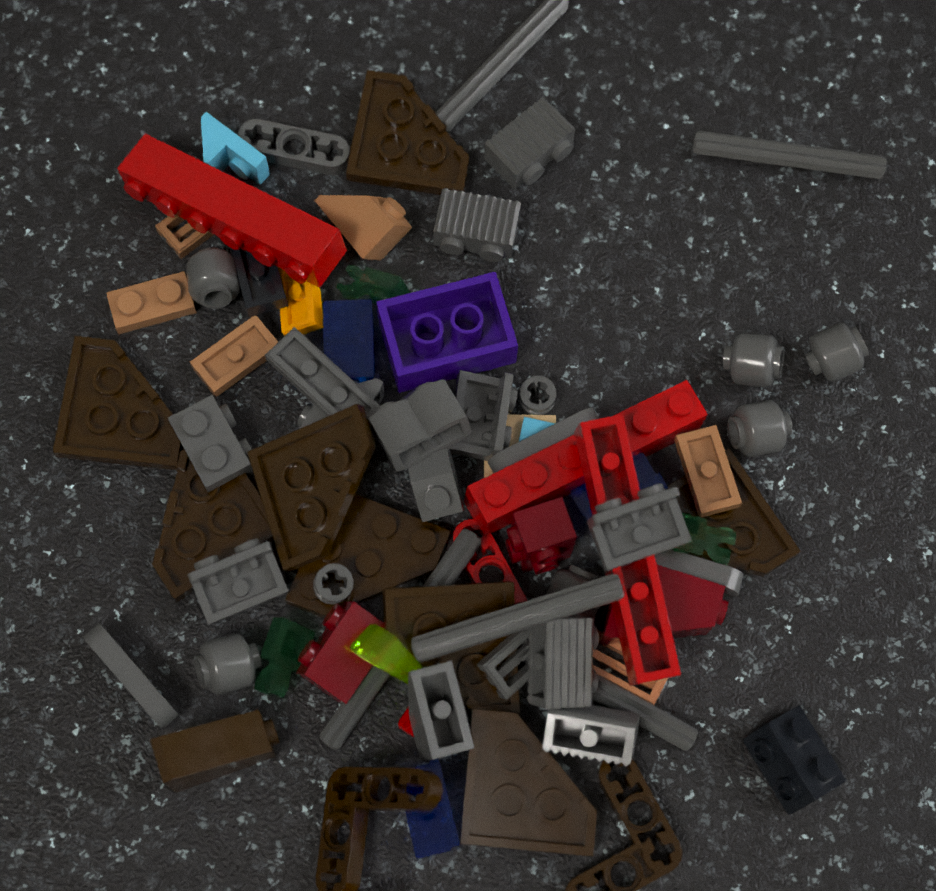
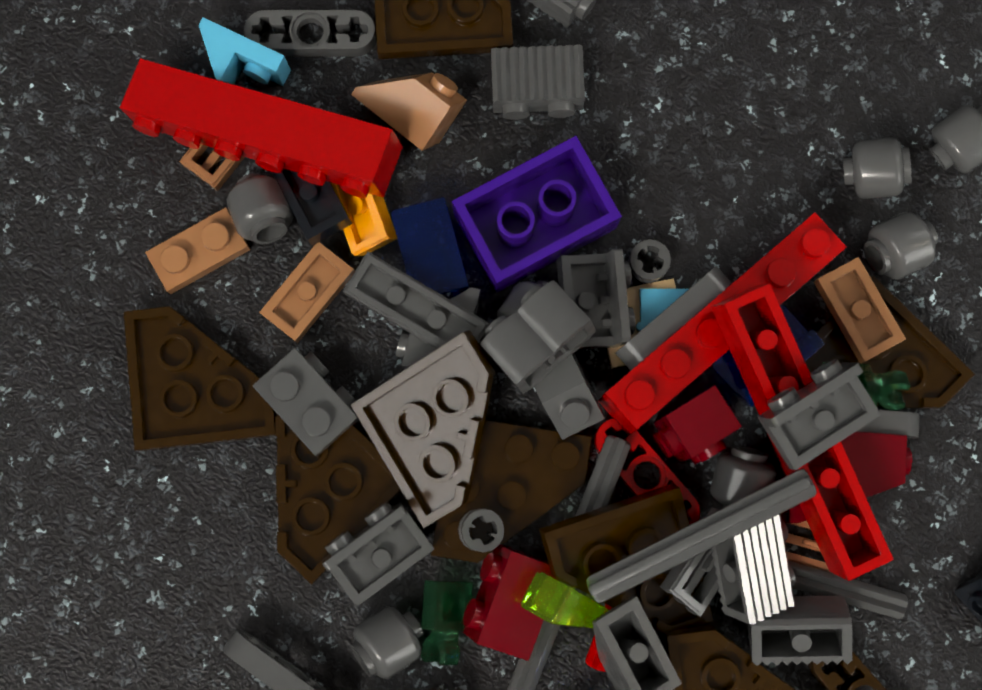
camera: 10 degrees left, 10 degrees up
clear green plate [336,265,411,305] -> none

